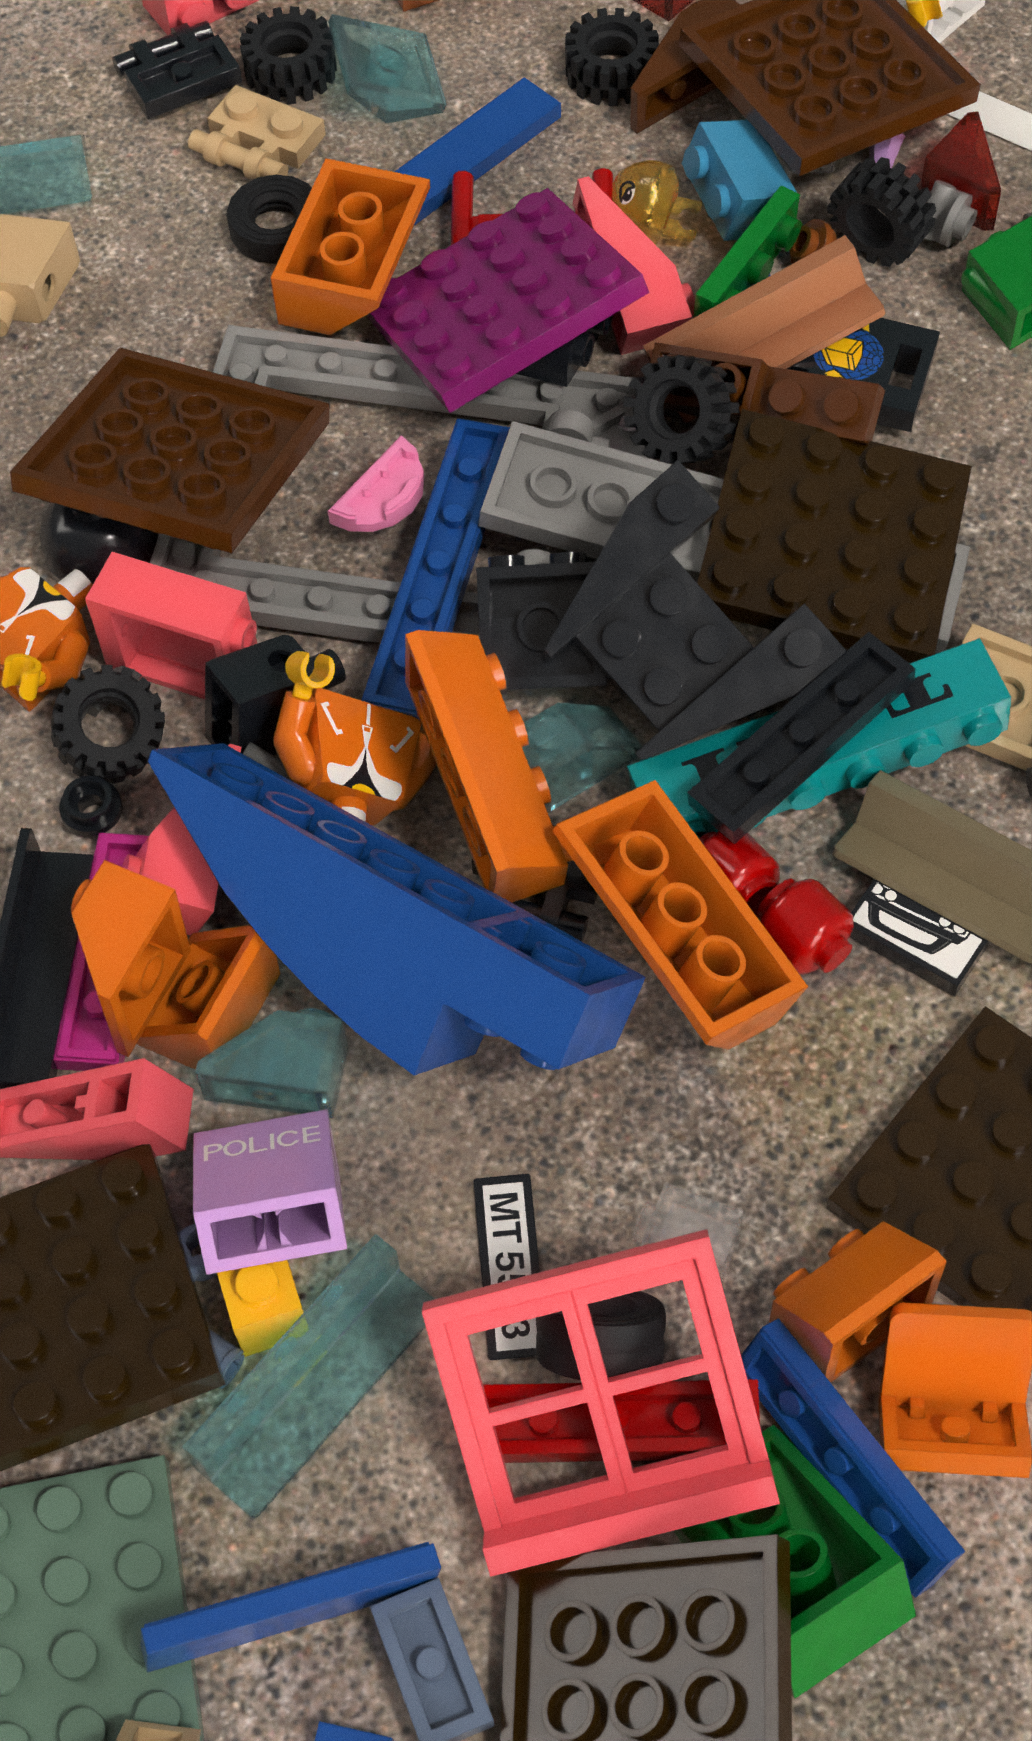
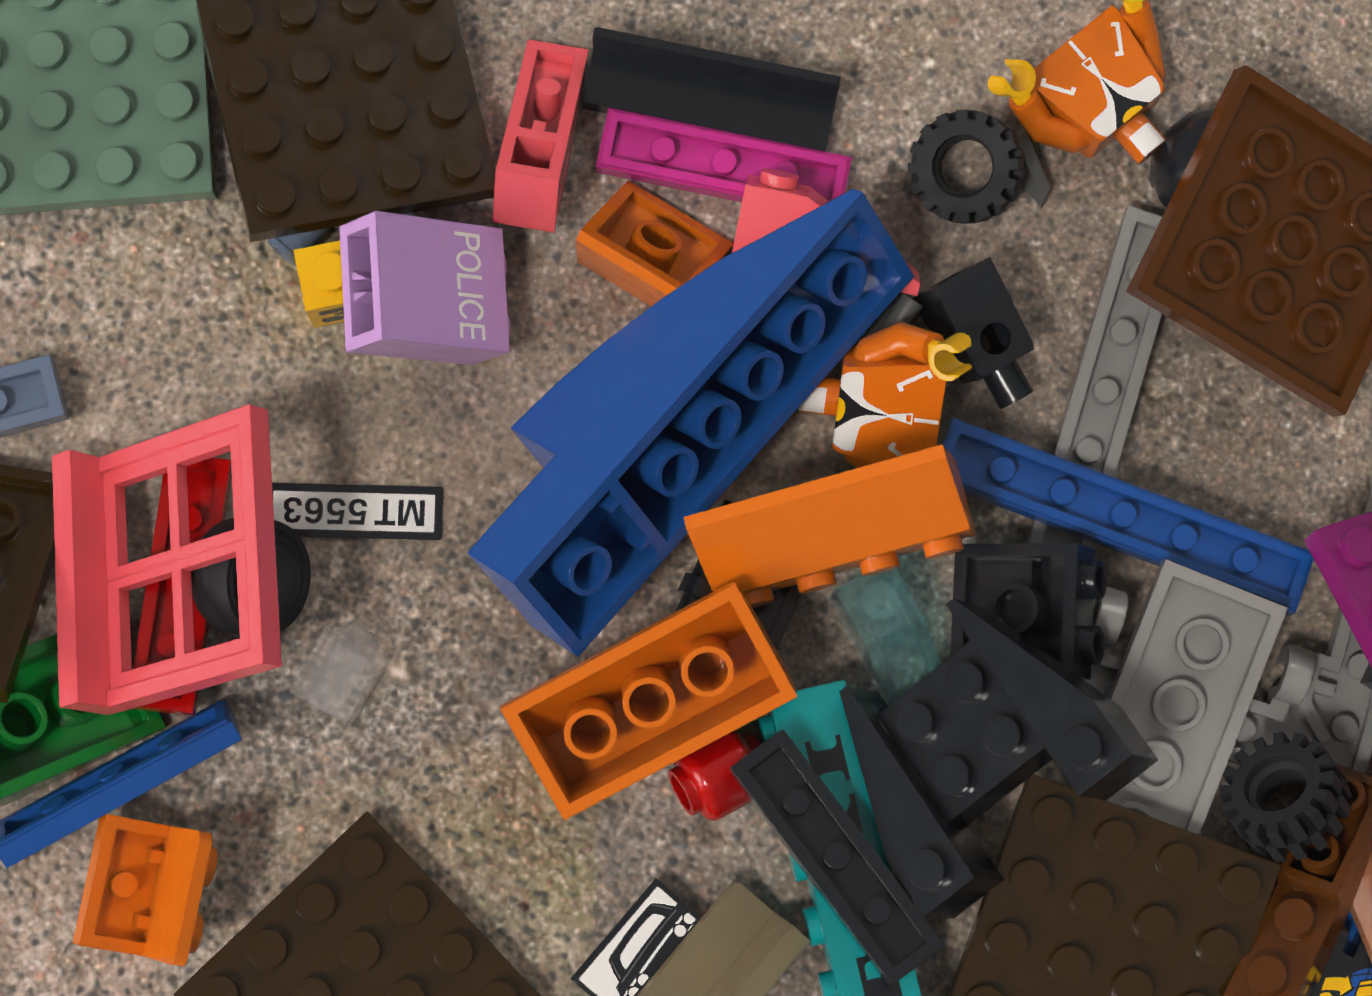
camera: 85 degrees right, 20 degrees up
black plate [59,776,123,836] -> none
orange slope [71,860,191,1057] -> none
coral window [85,552,257,699] -> none
blue tile [141,1541,441,1673] -> none
clear light blue panel [182,1234,435,1518] -> none
clear light blue slope [195,1008,349,1118] -> none
bright pink tile [327,435,424,532] -> none
red head [757,878,854,975] -> none
orange slope [769,1221,947,1383] -> none

